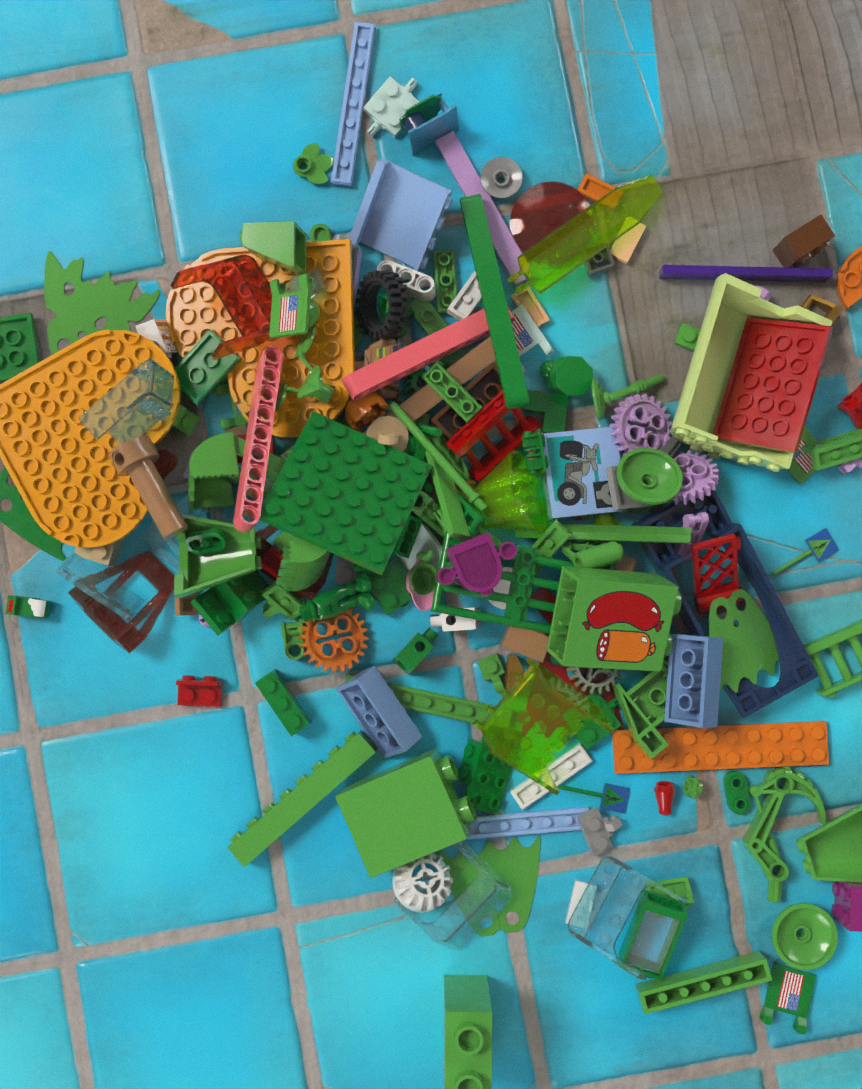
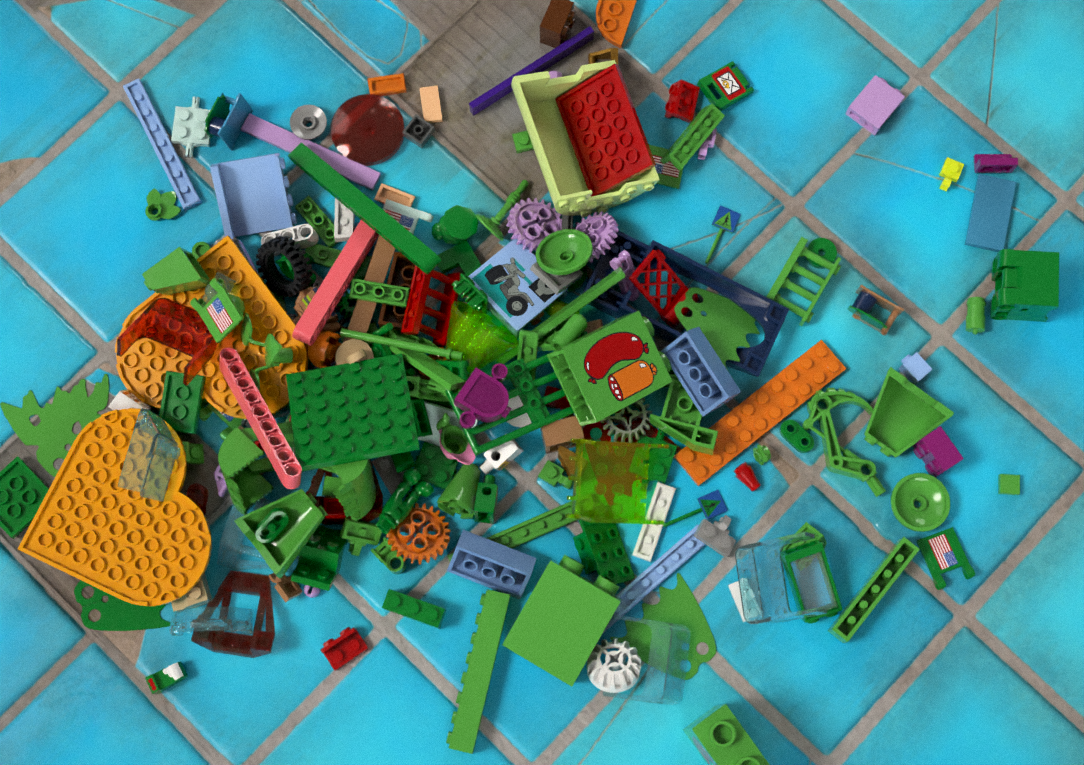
camera: 35 degrees left, 10 degrees down
medium nougat piece [109,435,188,540] -> none
clear neon green hinge [508,175,663,294] -> none
none -> bright green cone [437,463,481,519]

